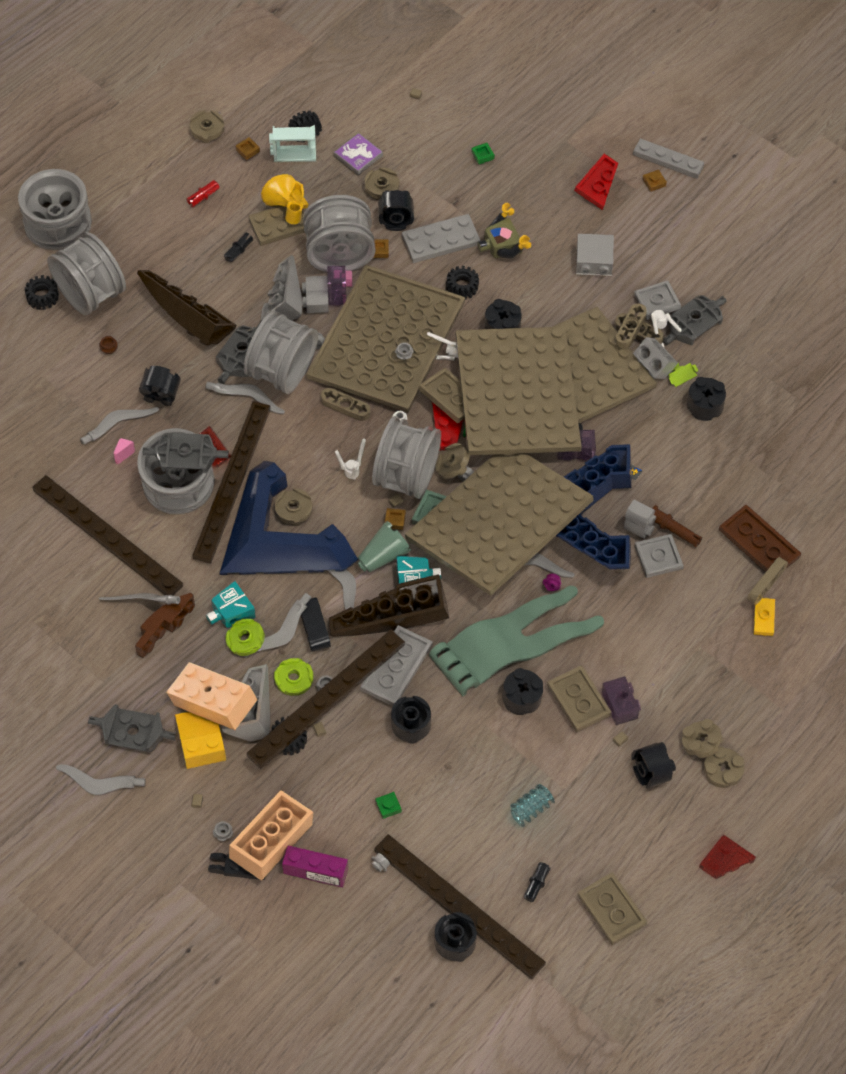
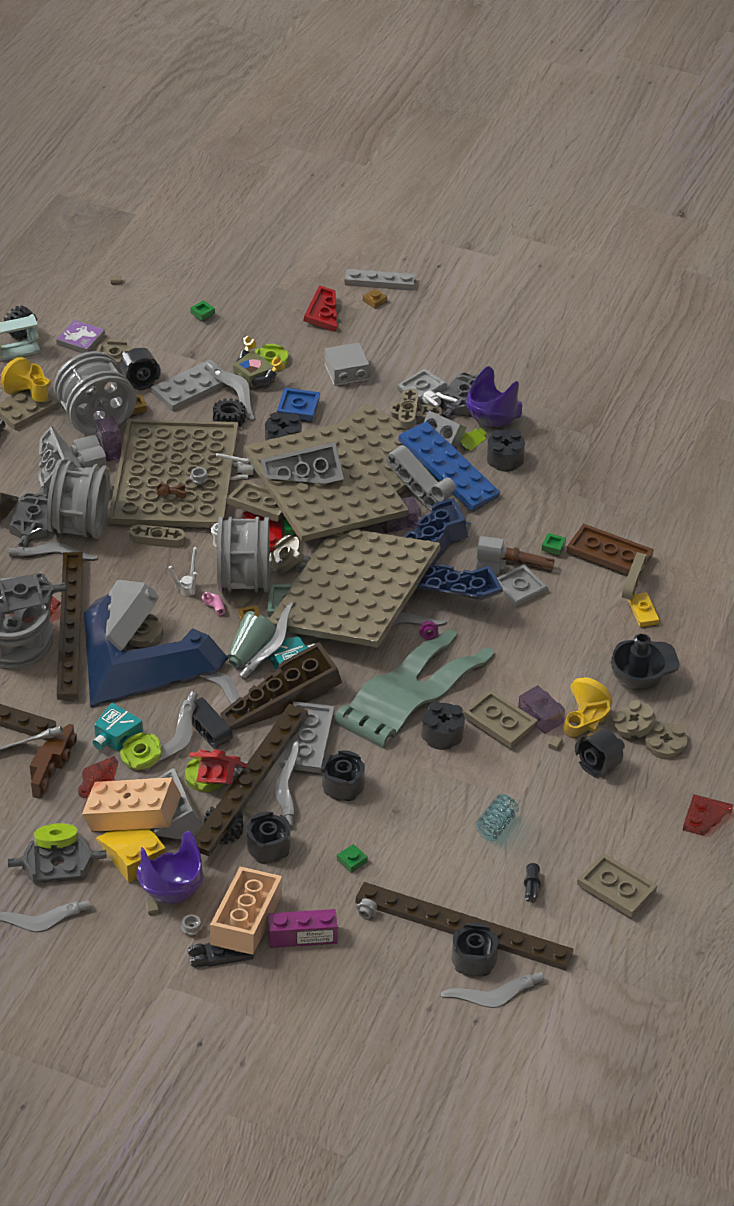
camera: 20 degrees left, 15 degrees down
none -> lime tile [34,823,78,849]
none -> clear red plate [78,756,118,798]
none -> light grey wedge [106,580,160,651]
none -> dark purple piece [137,831,204,904]
none -> reddish brown arm [156,483,186,499]
none -> red bracket [189,749,248,785]
none -> bright pink arm [202,592,226,616]
none -> light grey piece [205,361,255,420]
none -> light grey piece [239,602,293,680]
none -> black brick [246,811,291,864]
none -> lime tile [254,344,289,366]
none -> light grey wedge [260,442,344,484]
none -> light grey piece [274,741,299,829]
none -> blue plate [277,388,320,421]
none -> light grey beam [386,445,456,511]
none -> blue plate [398,421,500,511]
none -> light grey piece [441,972,544,1008]
none -> dark purple piece [466,366,522,428]
none -> green plate [541,533,566,556]
none -> yellow piece [563,677,613,737]
none -> black piece [610,633,680,690]

